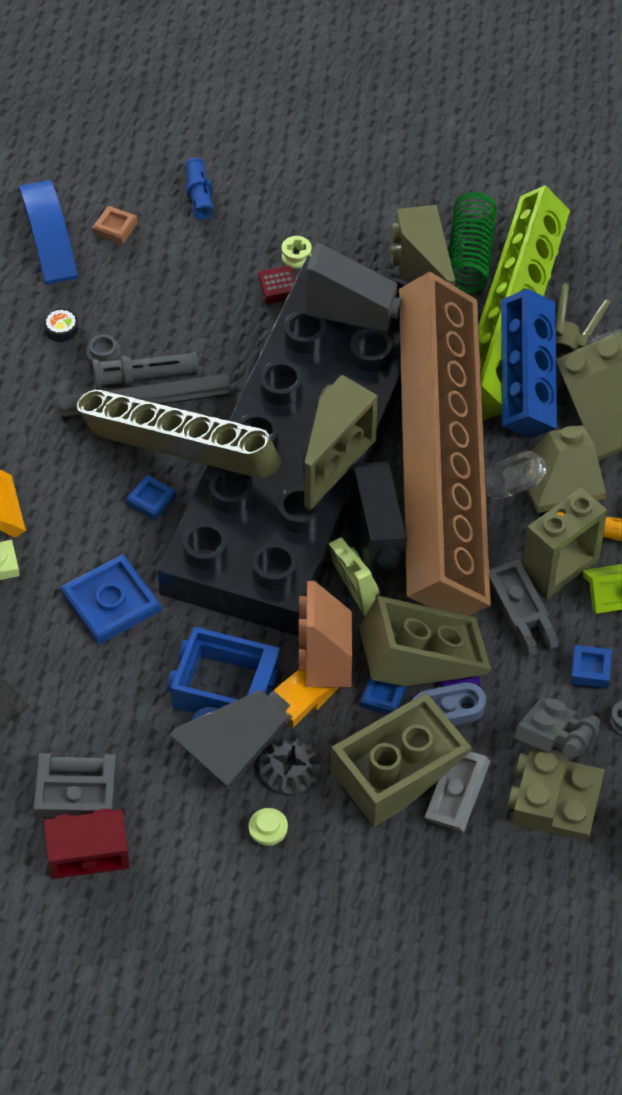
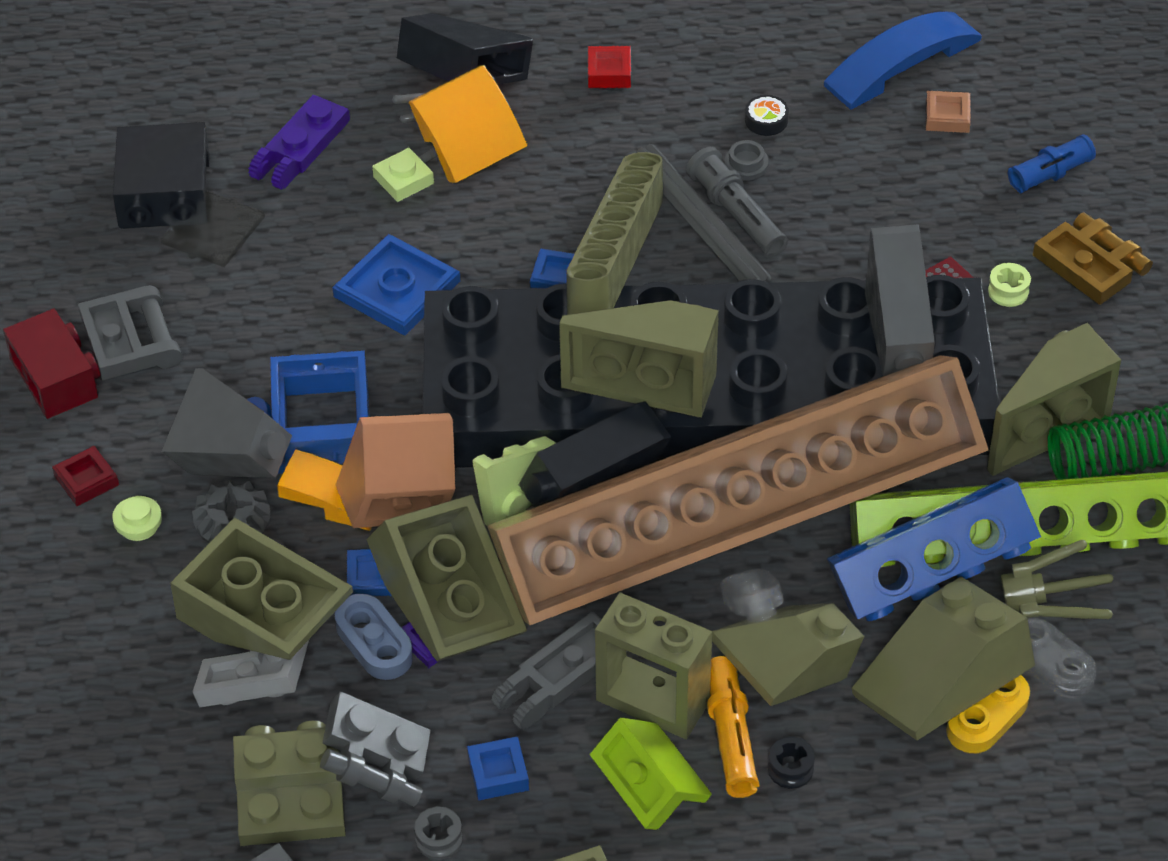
camera: 70 degrees right, 5 degrees down
none -> dark red tile [52,446,119,506]
none -> pearl gold plate [1033,212,1153,305]

